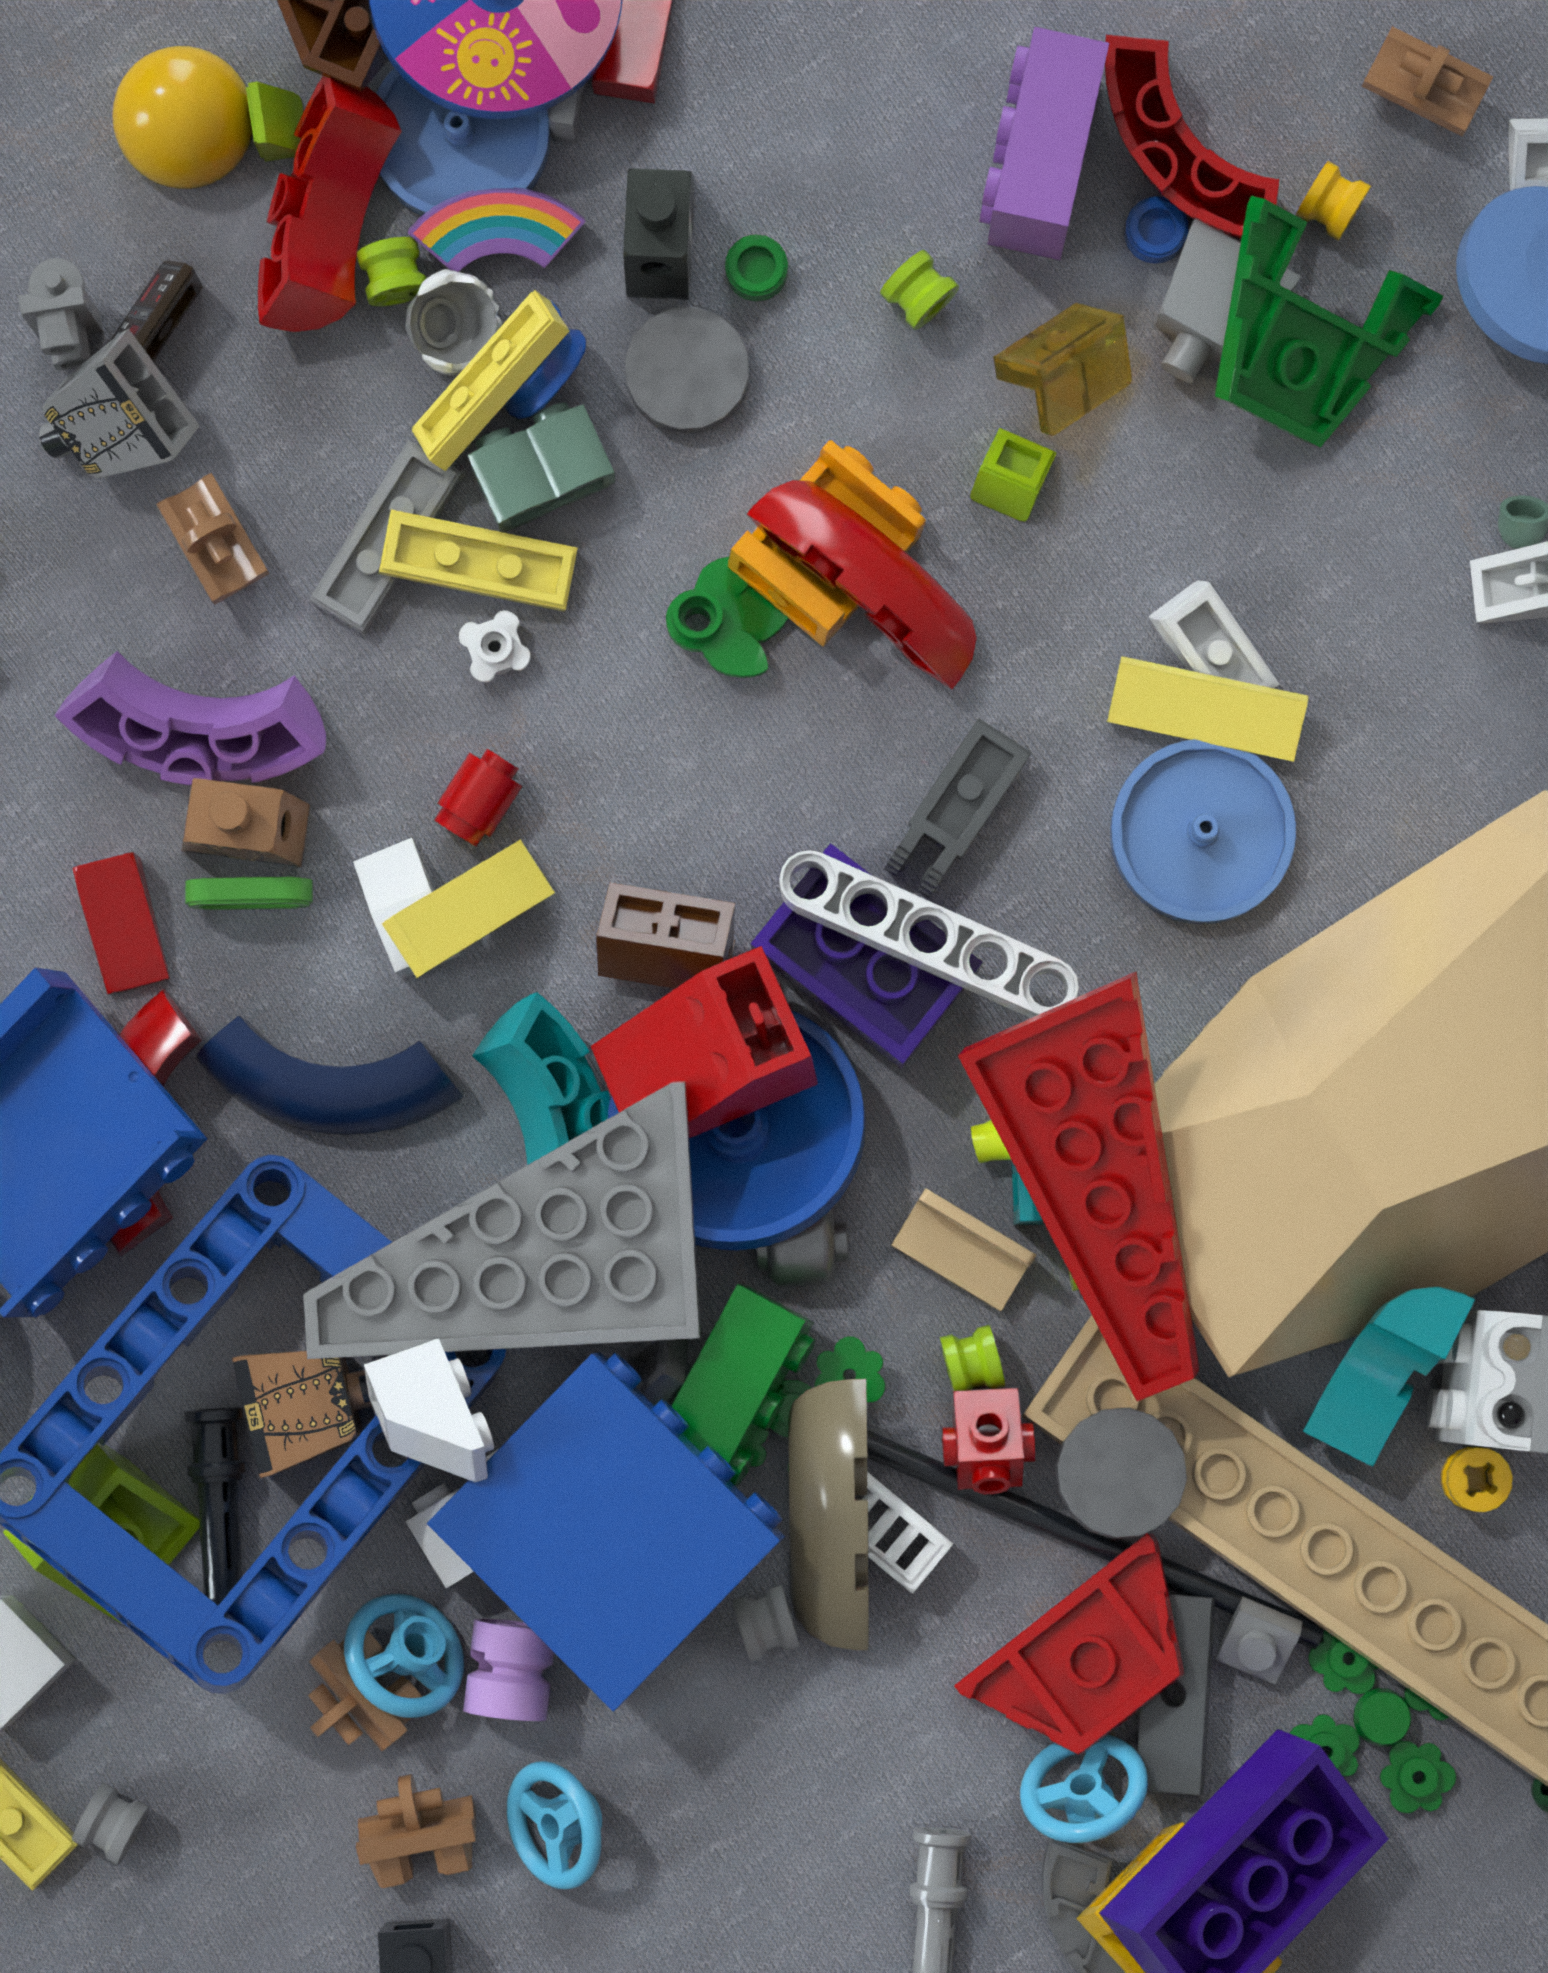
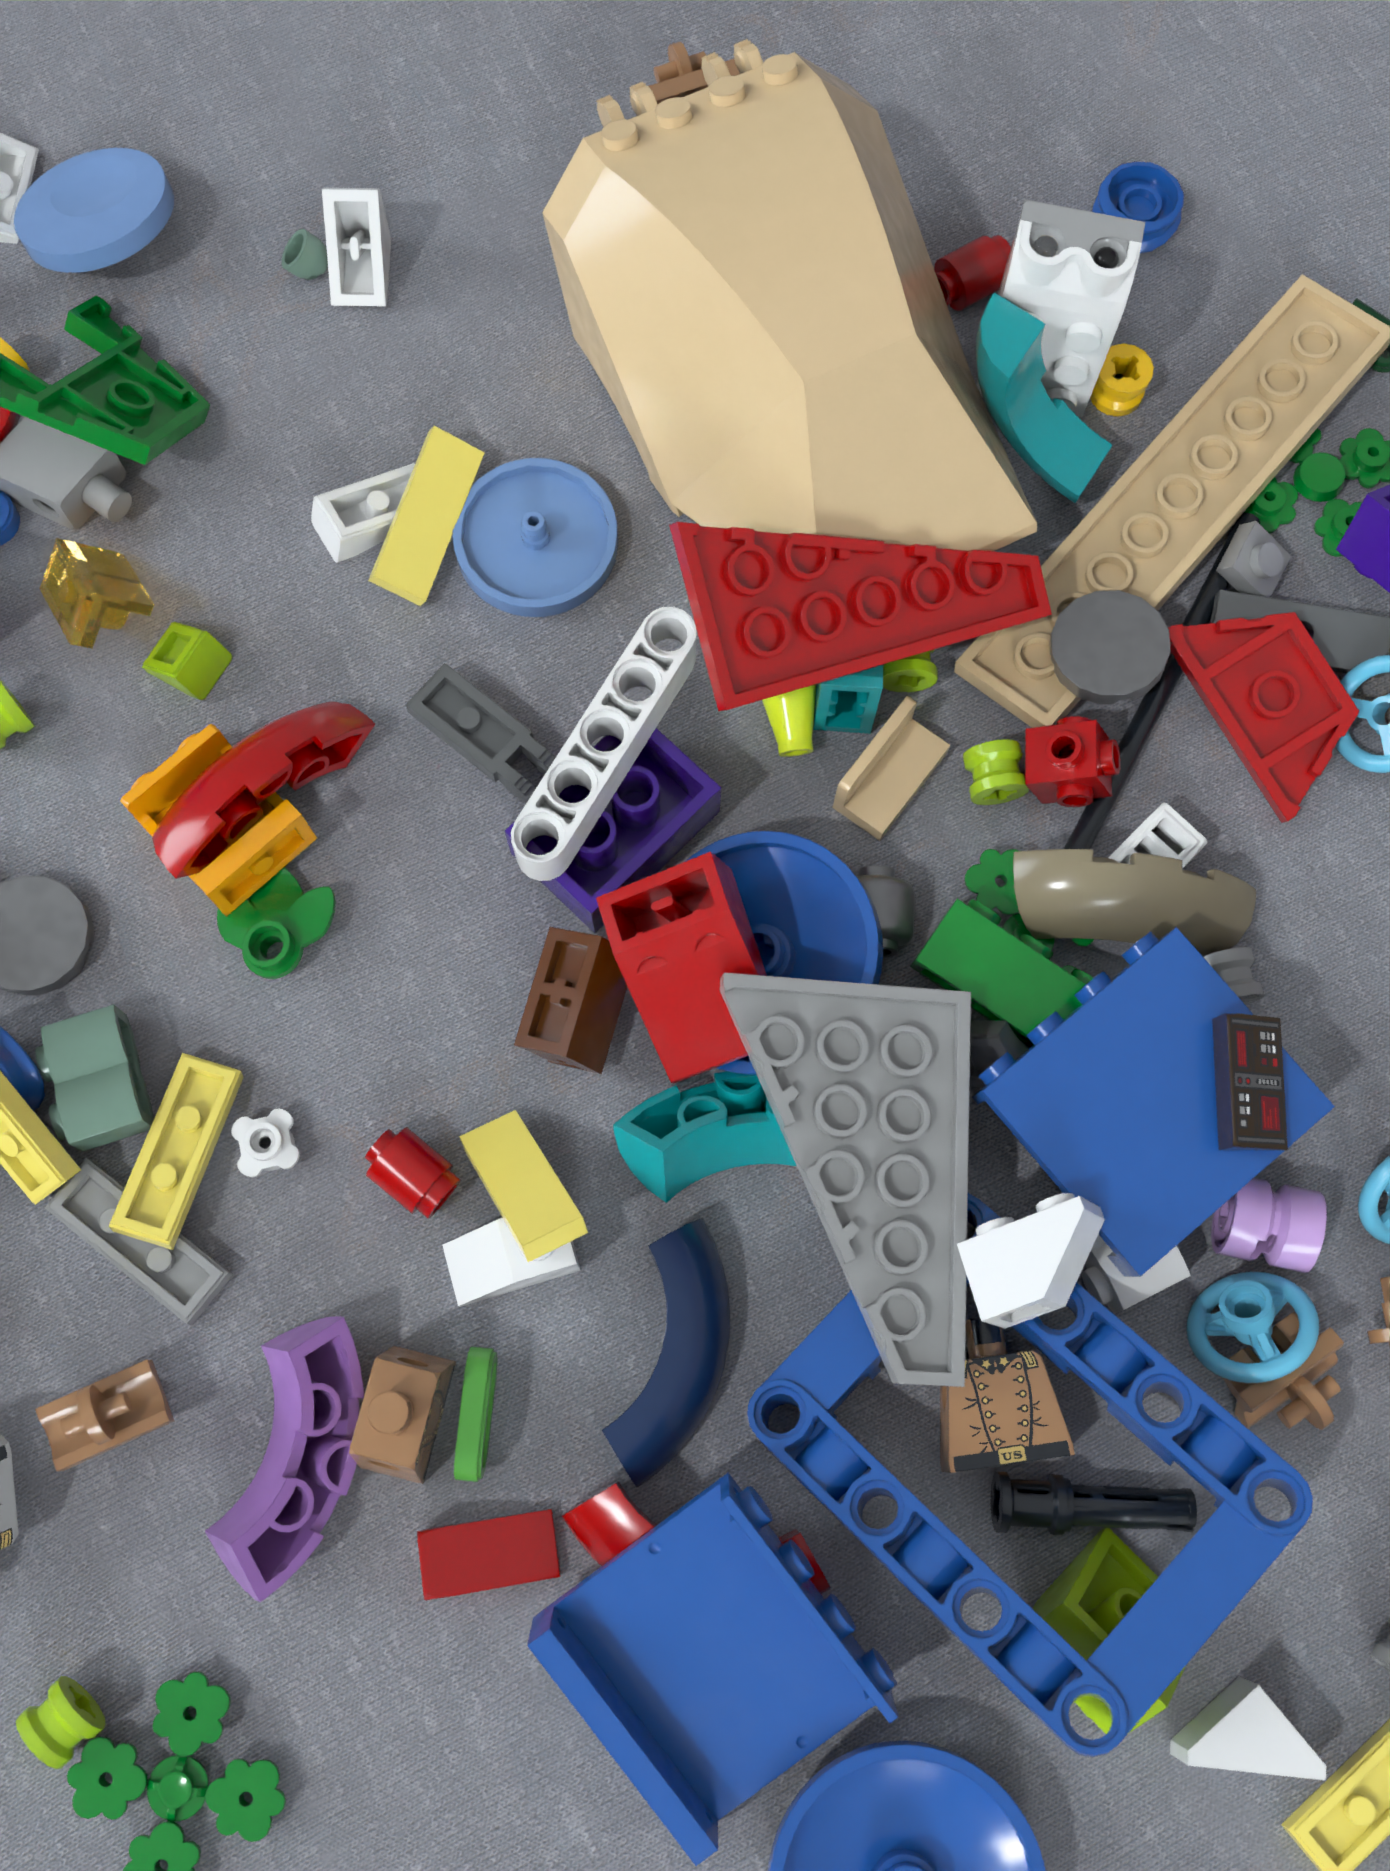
camera: 90 degrees left, 10 degrees down
none -> slope [1212,1013,1288,1151]

